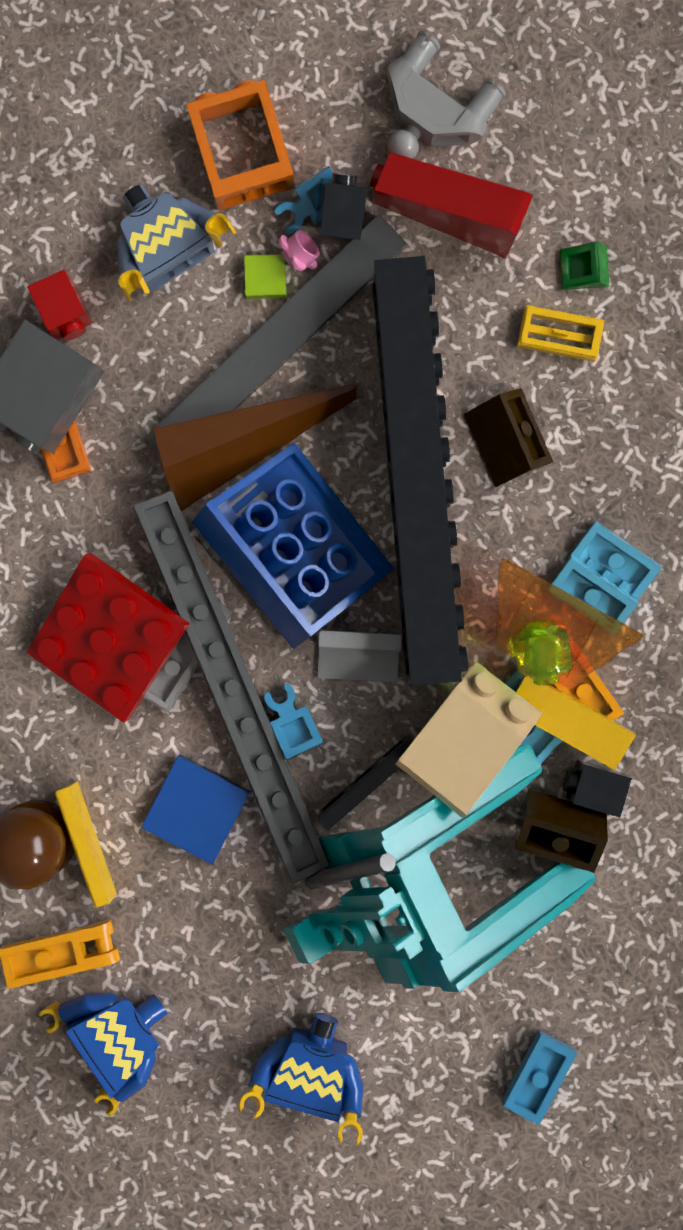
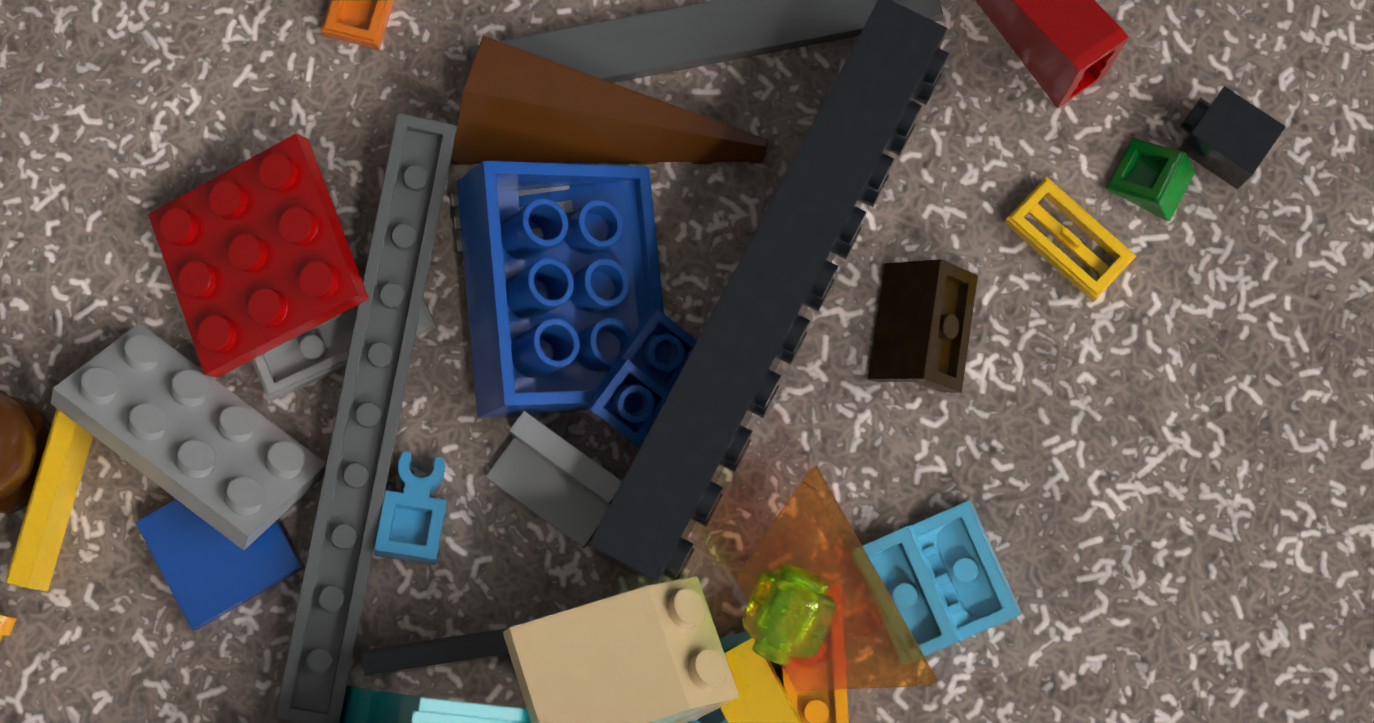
camera: 40 degrees right, 10 degrees down
none -> light grey plate [51,323,326,550]
none -> blue slope [588,308,697,446]
none -> black brick [1178,86,1286,190]

